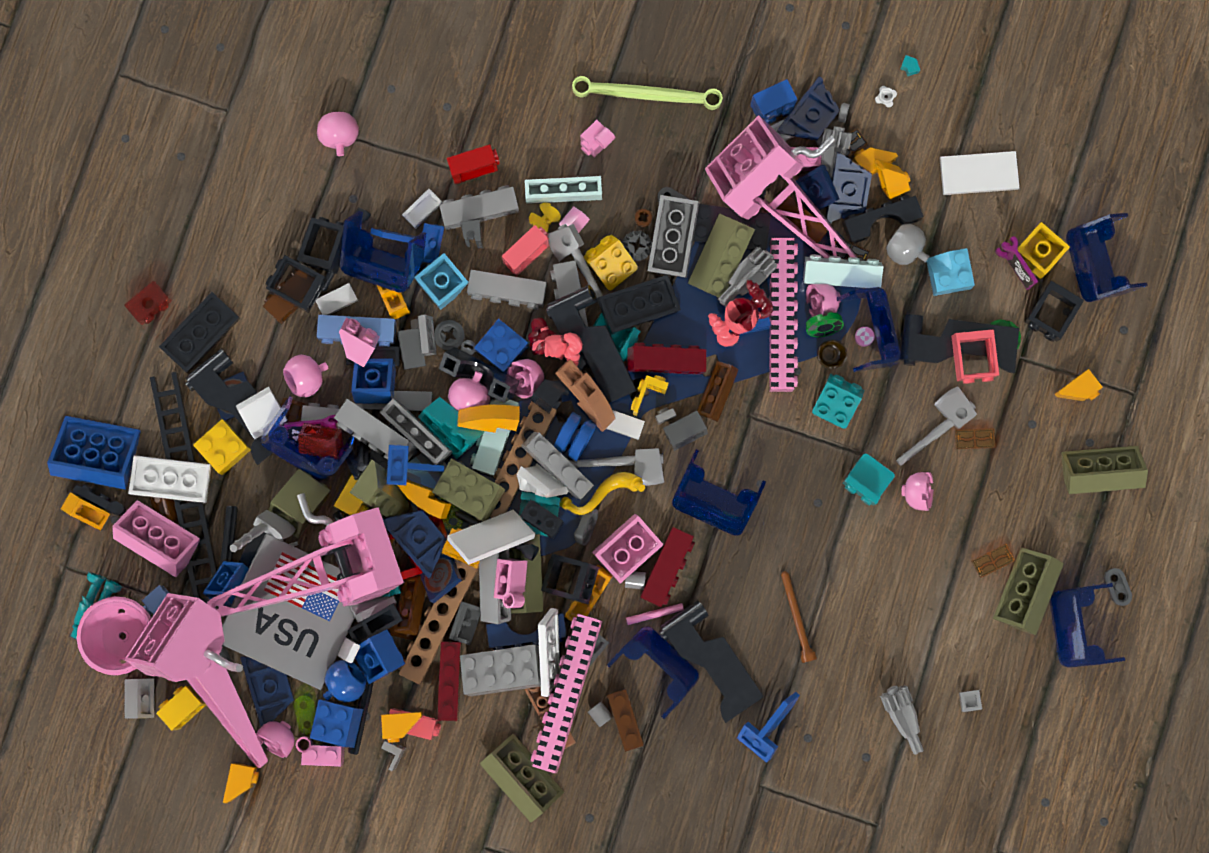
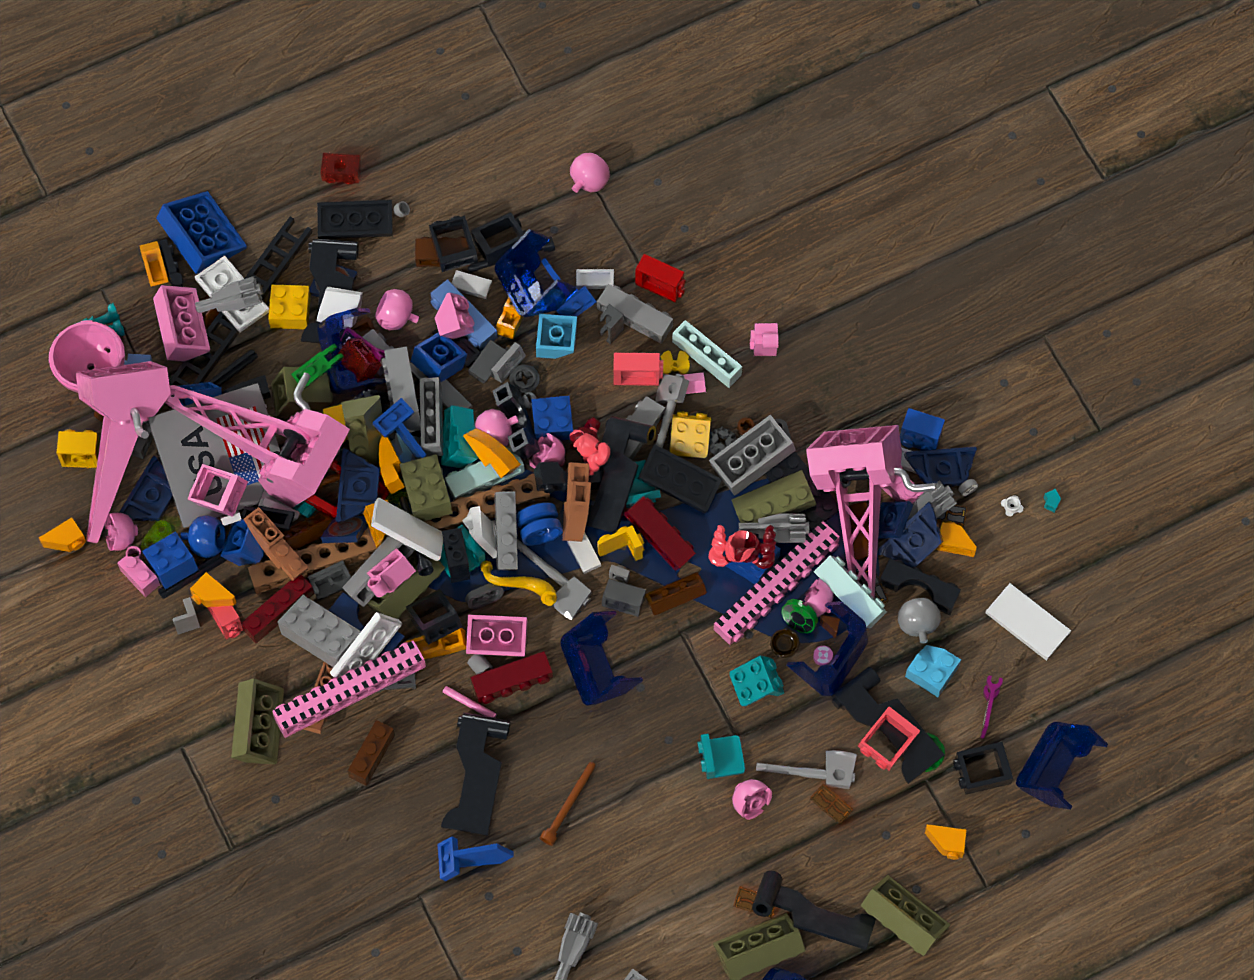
camera: 45 degrees right, 15 degrees down
light grey panel [125,679,154,718] -> none
light grey piece [230,510,296,552] -> none
light grey brick [467,270,547,309] -> none
yellowish green piece [572,76,723,110] -> none
light grey beam [588,701,613,727] -> none
clear blue windscreen [607,626,699,719] -> none
light orange slope [874,159,910,199] -> none
yellow brick [1017,222,1070,279] -> none
none -> bright pink window [188,464,248,517]
none -> light grey piece [195,276,263,313]
none -> nougat slope [244,507,309,581]
none -> green hinge [291,344,344,390]
none -> light grey hinge [393,201,410,217]
none -> black door [752,870,876,950]
none -> reddish brown slope [819,615,840,638]

